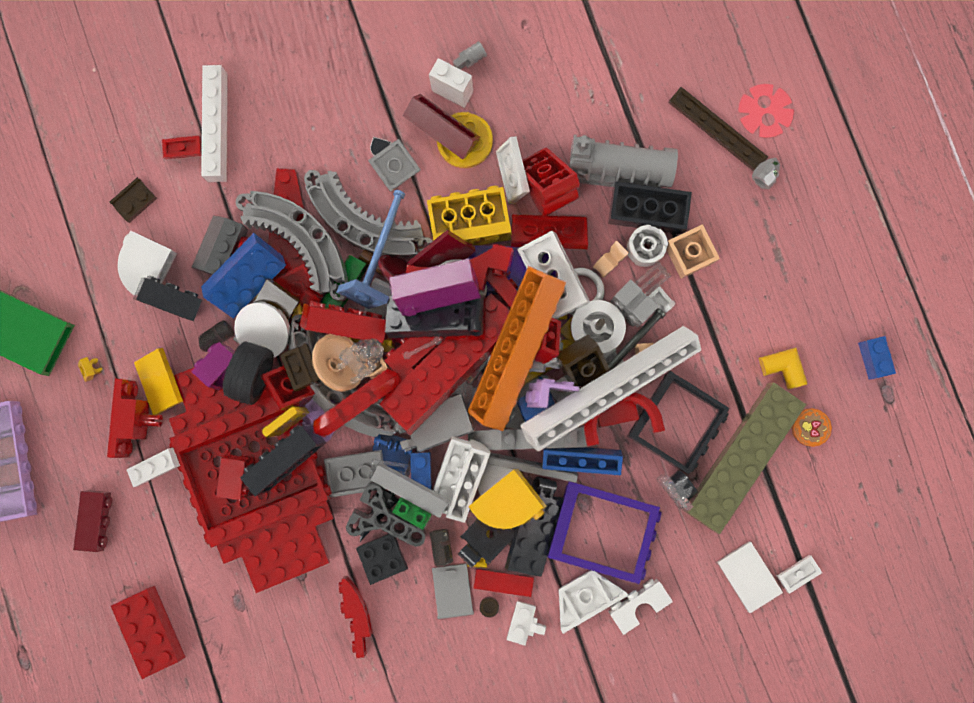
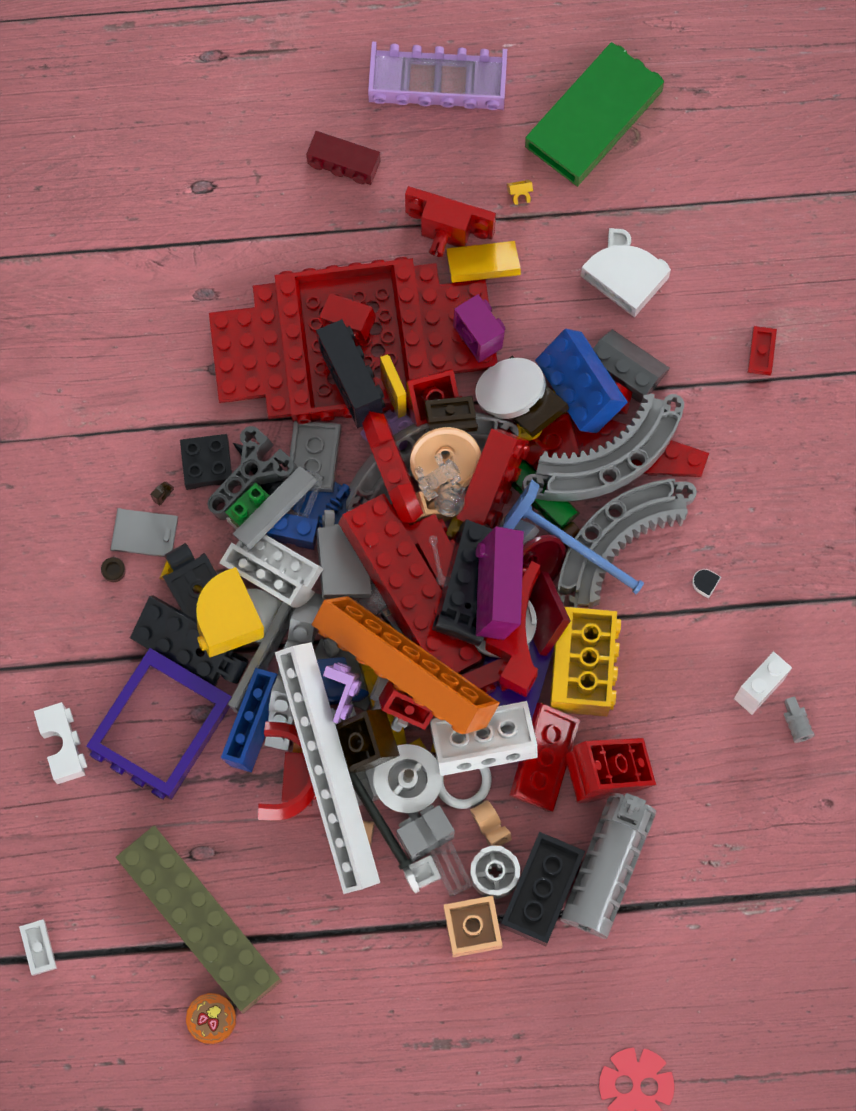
camera: 100 degrees right, 10 degrees down
dark brown plate [109,177,157,223] -> none
red brick [111,586,185,679] -> none
white plate [127,448,180,487] -> none
black brick [133,275,202,322] -> none
clear smoke arm [198,320,234,352] -> none
white brick [201,65,227,182] -> none
black tyre [223,341,274,405] -> none
red slope [339,576,373,659] -> none
light grey tile [368,139,421,192] -> none
brick [403,94,480,159] -> none
clear smoke arm [429,529,453,567] -> none
yellow tile [437,112,493,168] -> none
red tile [473,568,534,597] -> none
white tile [496,136,530,204] -> none
white hinge [506,601,546,645] -> none
white wing [558,570,628,633] -> none
black window [627,371,730,474] -> none
clear piece [656,470,698,511] -> none
dark brown tile [668,87,768,171] -> none
white tile [717,541,783,613] -> none
light grey rock [752,158,780,189] -> none
yellow brick [758,347,808,389] -> none
none -> dark brown tile [150,482,174,506]
none -> white tile [608,228,631,247]

